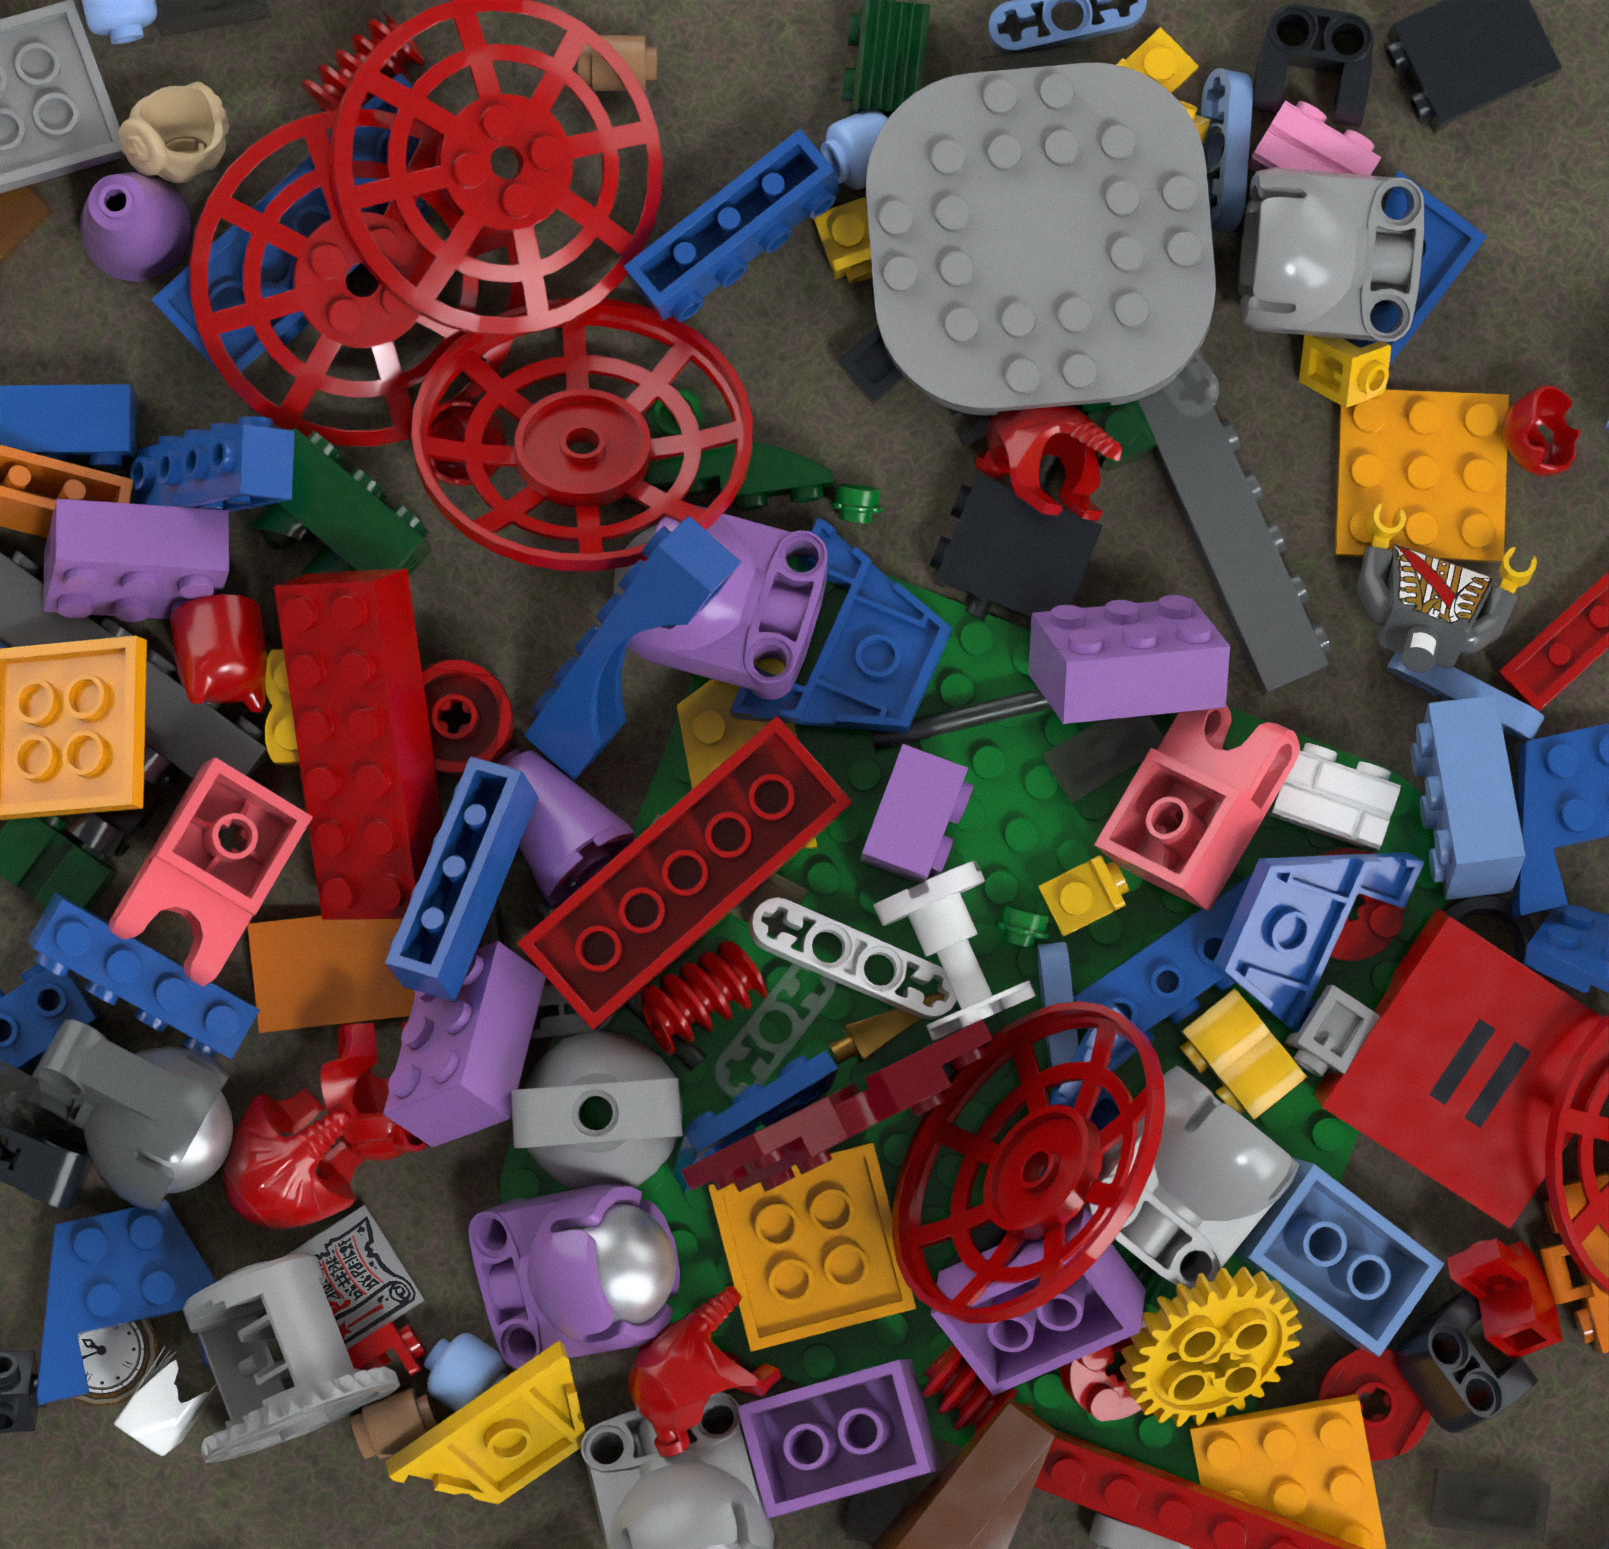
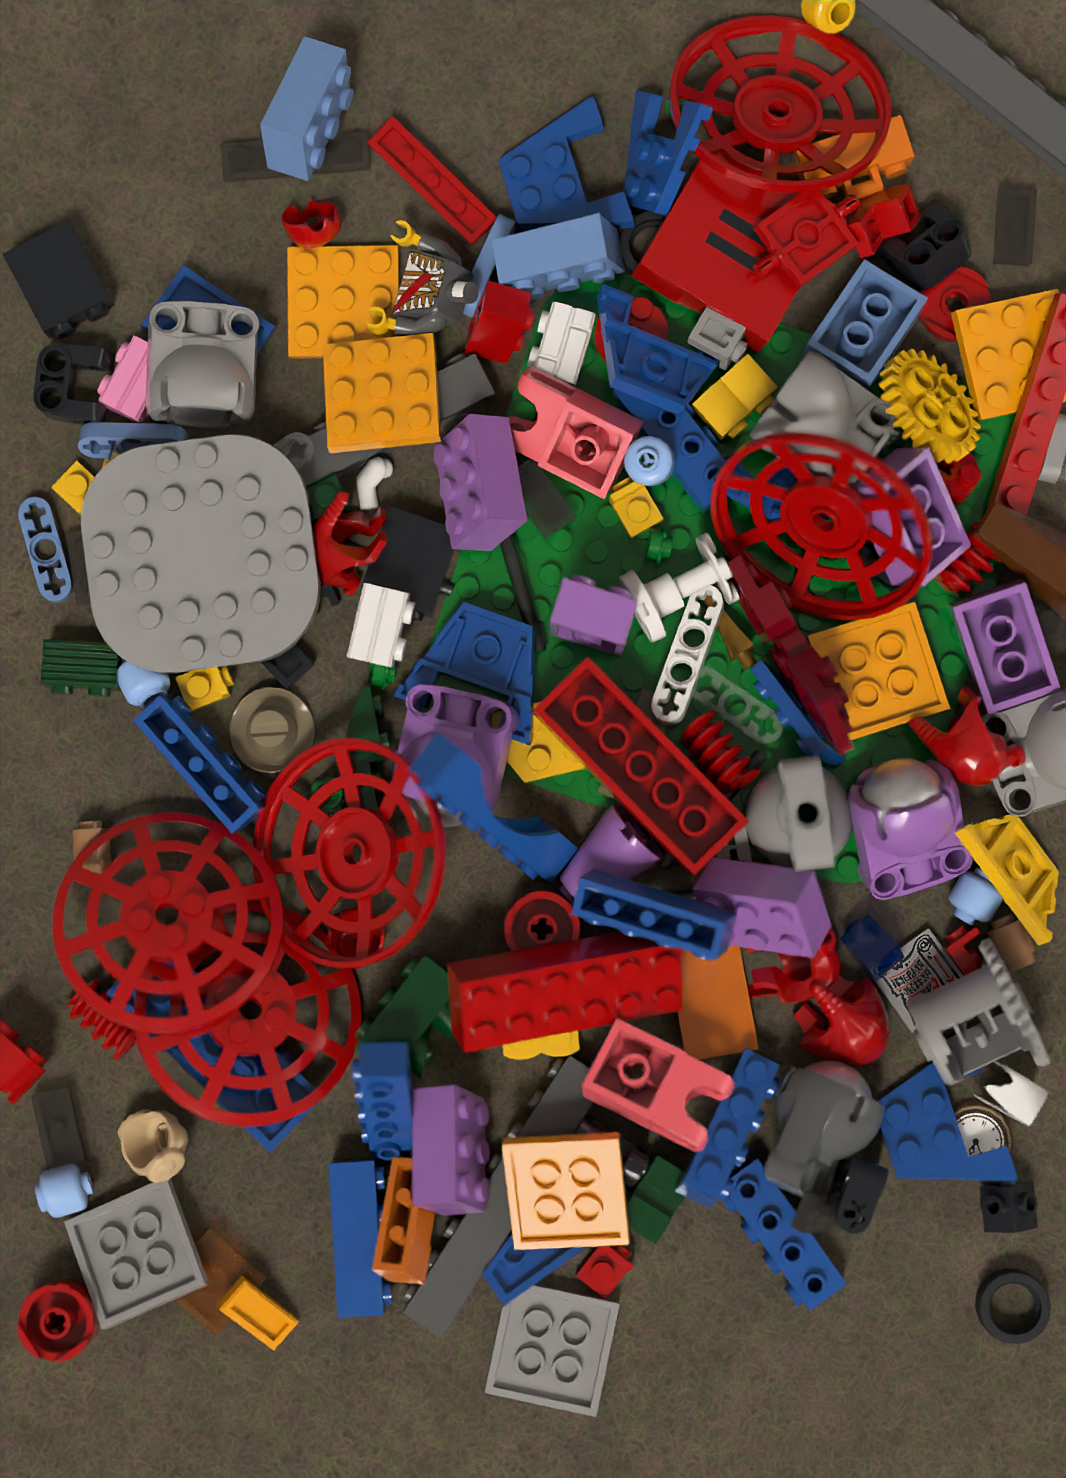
camera: 90 degrees left, 0 degrees up
medium lavender cone [80,172,191,282] -> none
red piece [170,594,268,713] -> none
medium blue beam [1036,942,1078,1093] -> none
yellow bracket [1299,335,1391,408] -> none
none -> dark tan hat [229,687,315,773]
none -> light orange plate [323,333,441,453]
none -> white brick [347,583,415,667]
none -> white arm [356,457,393,510]
none -> red brick [464,281,534,364]
none -> light blue head [624,436,675,486]
none -> red plate [753,190,861,289]
none -> clear blue brick [840,914,905,982]

